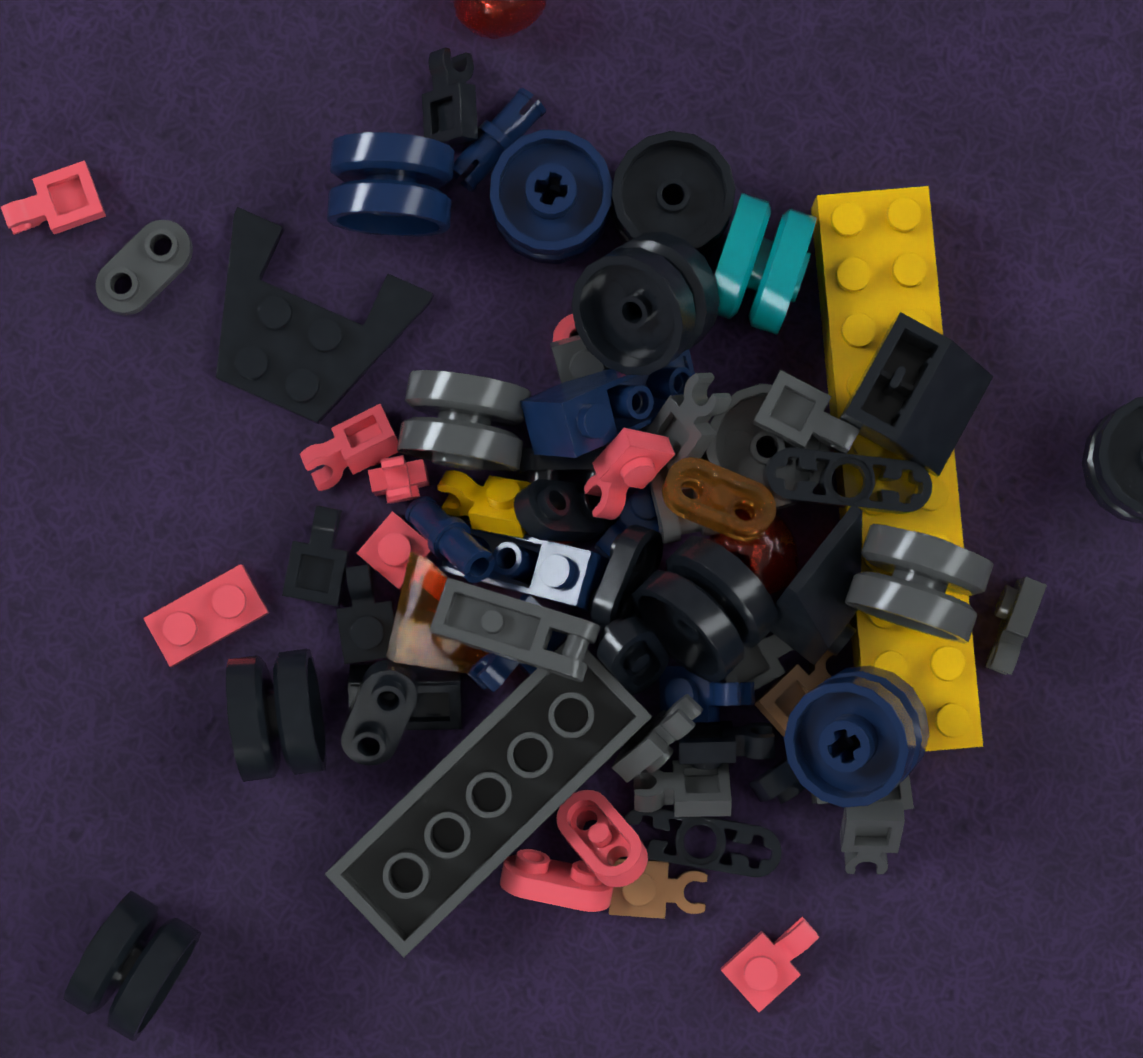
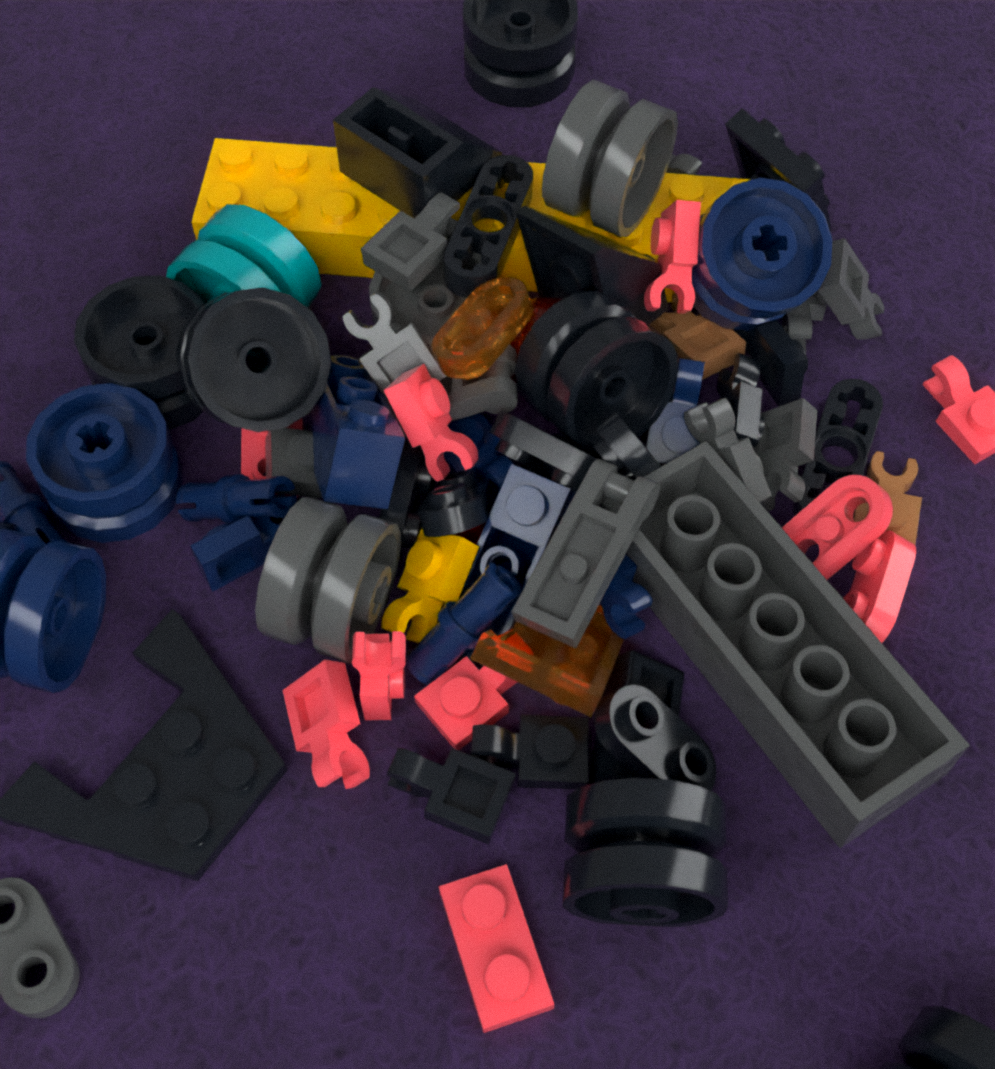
camera: 80 degrees left, 25 degrees down
none -> dark blue pin [176,474,297,524]
none -> dark blue plate [190,494,285,592]
none -> coral plate [644,200,701,314]
none -> black plate [725,108,832,231]

